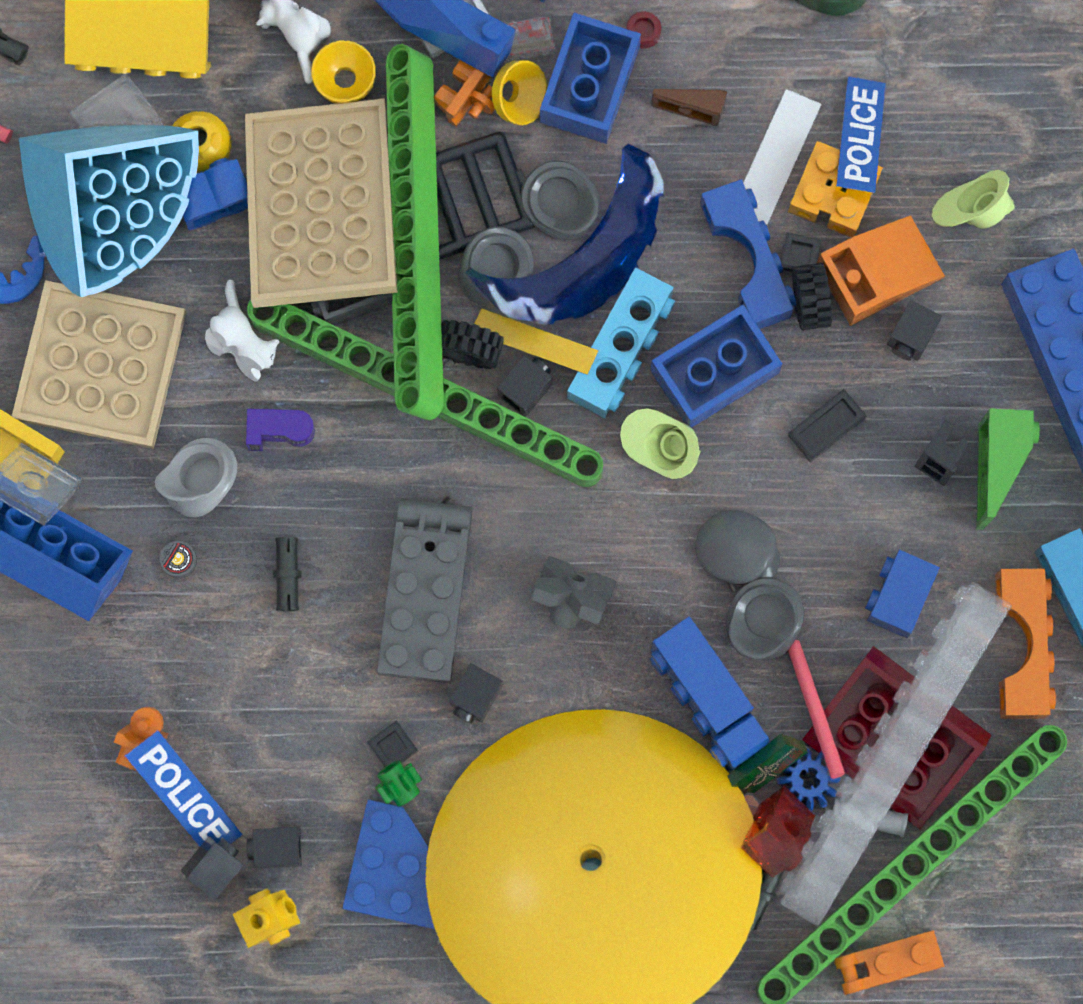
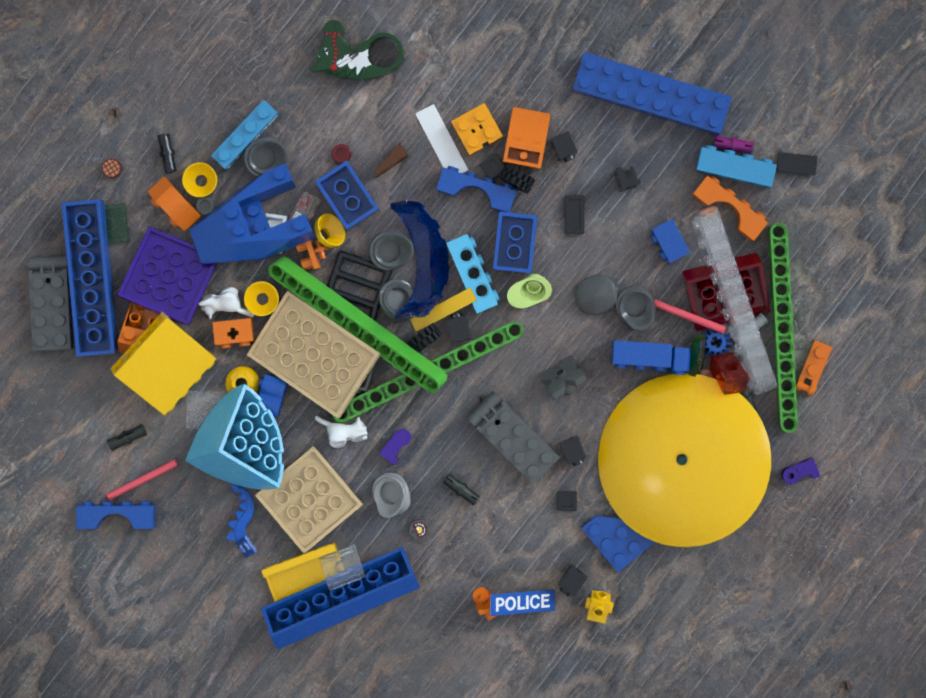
camera: 55 degrees left, 10 degrees up
black brick [181,836,243,900] -> none
green gear [375,760,422,807] -> none
blue sticker [836,76,886,193] -> none
yellowish green piece [932,170,1015,229] -> none
bright green slope [976,408,1040,530] -> none
none -> orange brick [212,318,255,349]

